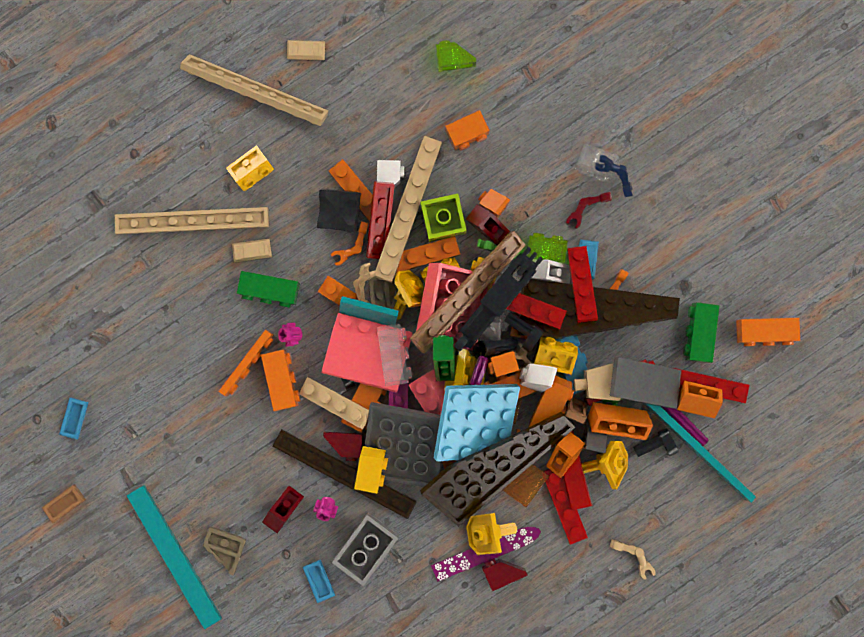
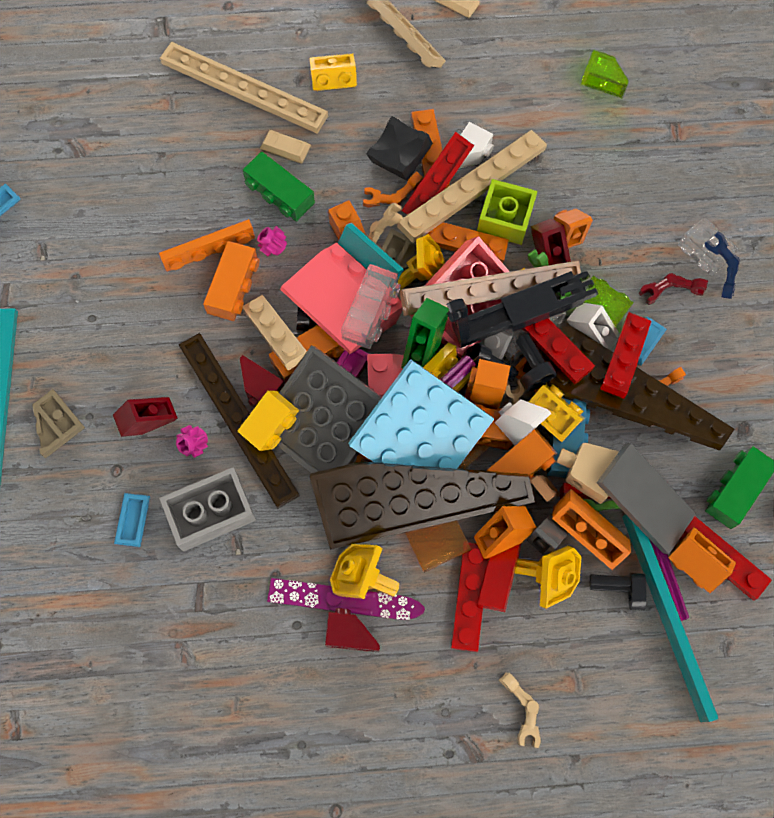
camera: 30 degrees right, 15 degrees down
orange brick [445,110,490,151] -> none

